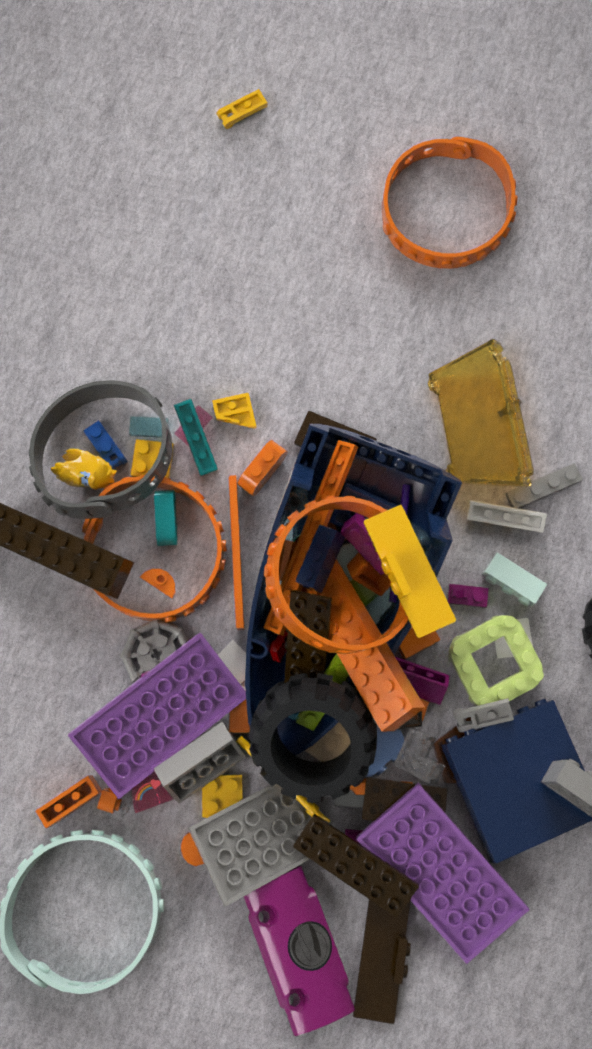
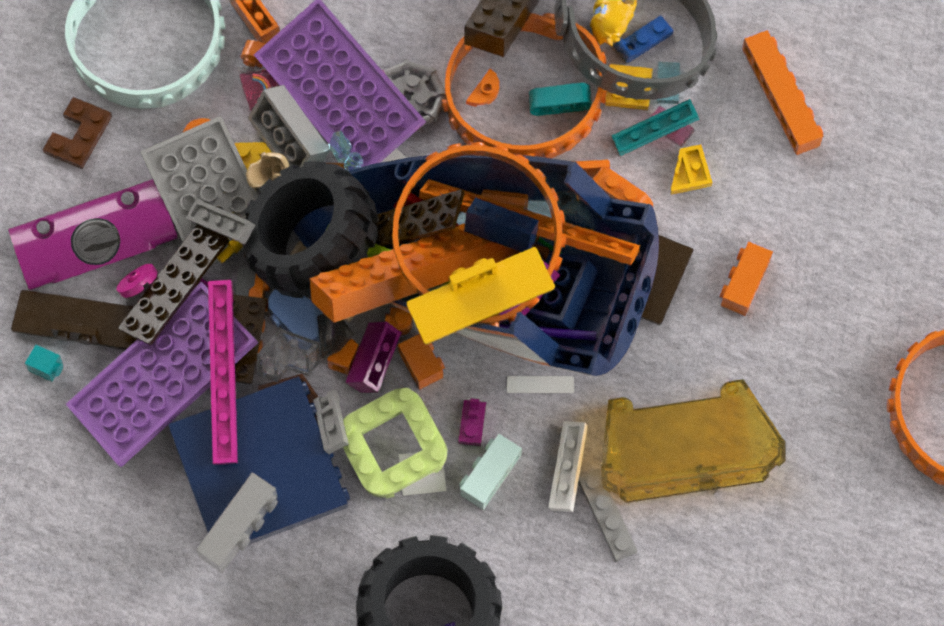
camera: 90 degrees right, 10 degrees down
none -> teal brick [25,345,63,382]
none -> reddish brown plate [43,97,112,169]
none -> dark pink plate [116,264,158,298]
none -> light grey plate [186,199,255,245]
none -> dark pink plate [208,280,238,465]
none -> tan hair [246,152,290,189]
none -> clear light blue plate [328,130,363,171]
none -> orange brick [719,241,773,316]
none -> orange brick [742,30,824,155]

